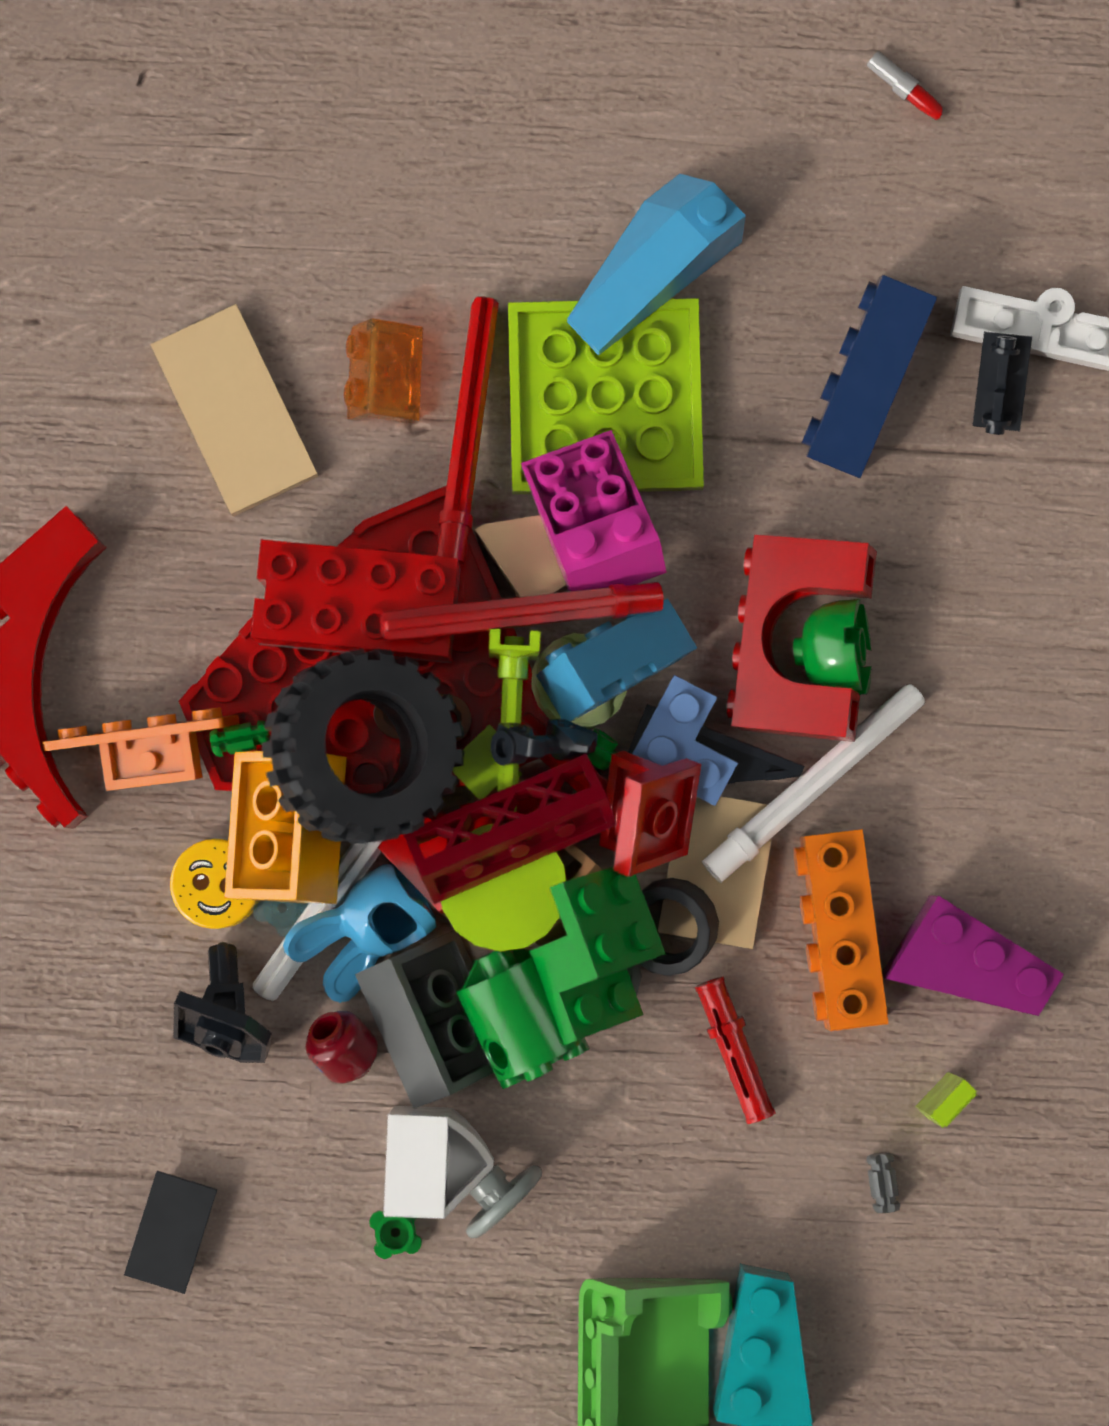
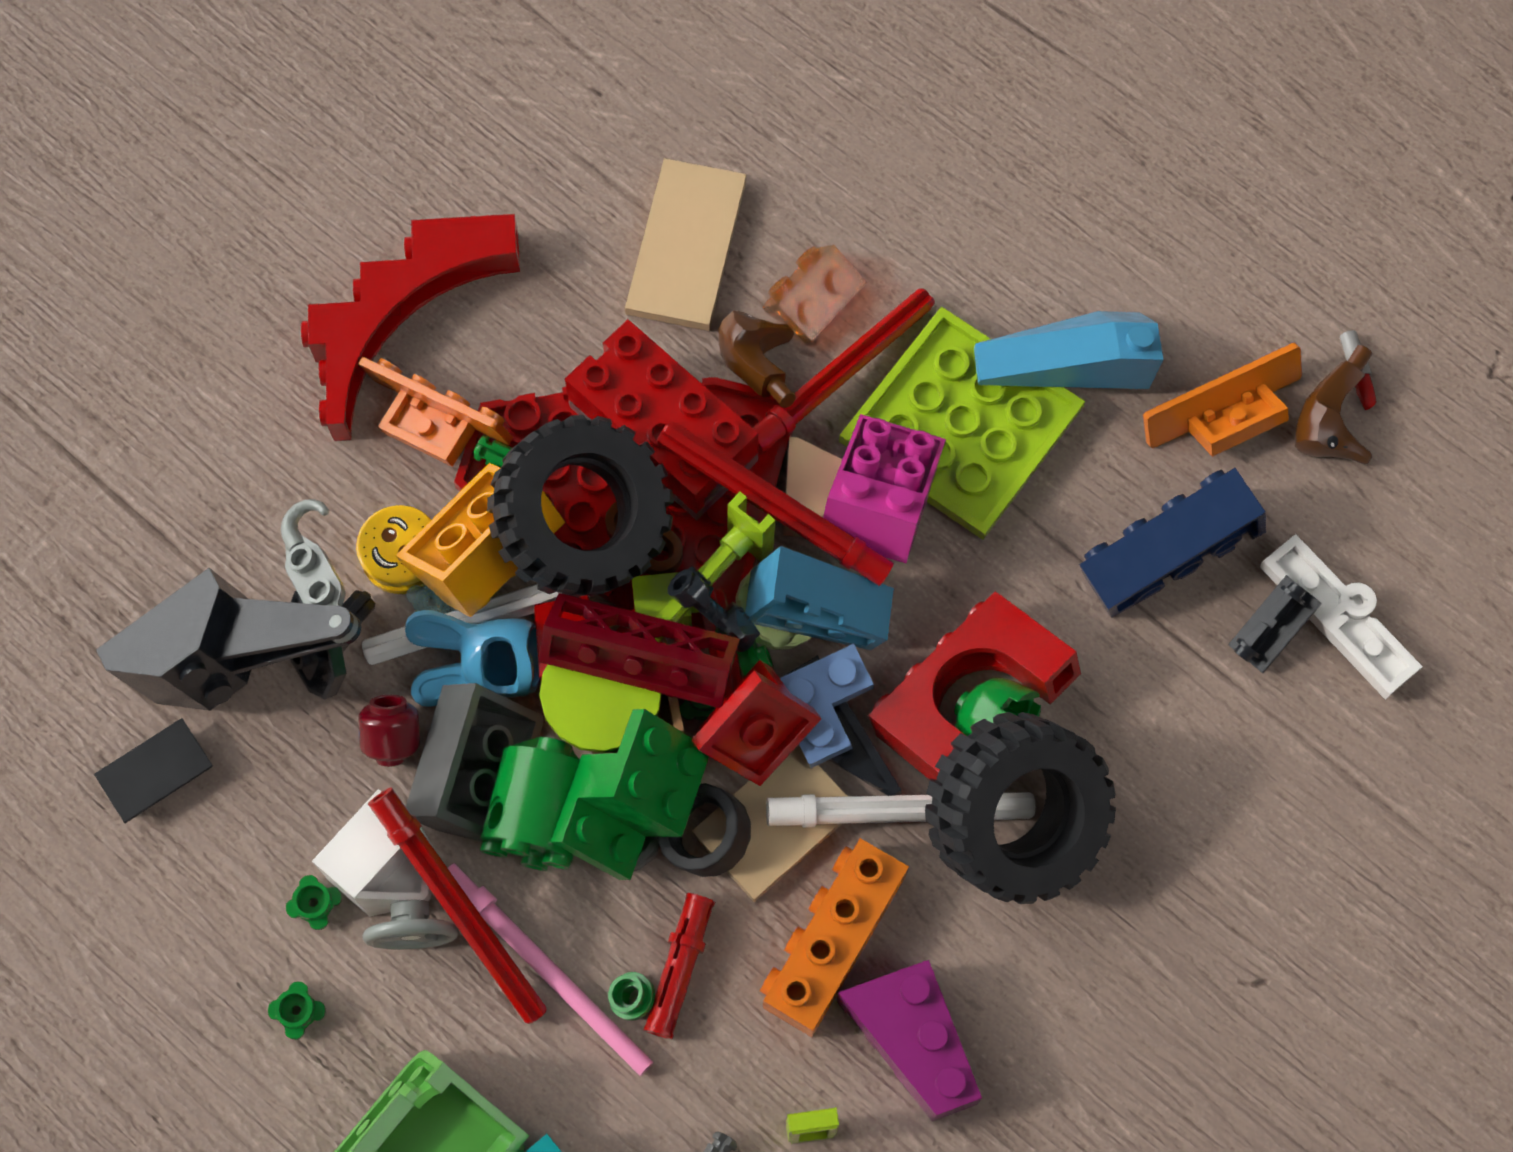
camera: 40 degrees right, 15 degrees down
none -> slope [96,499,362,711]
none -> green plate [268,981,326,1040]
none -> red axle [368,787,547,1024]
none -> bright pink bar [448,863,654,1076]
none -> green plate [608,972,655,1021]
none -> reddish brown animal [719,311,796,408]
none -> black tyre [925,712,1116,904]
none -> orange bracket [1143,343,1302,457]
none -> reddish brown animal [1295,345,1373,464]

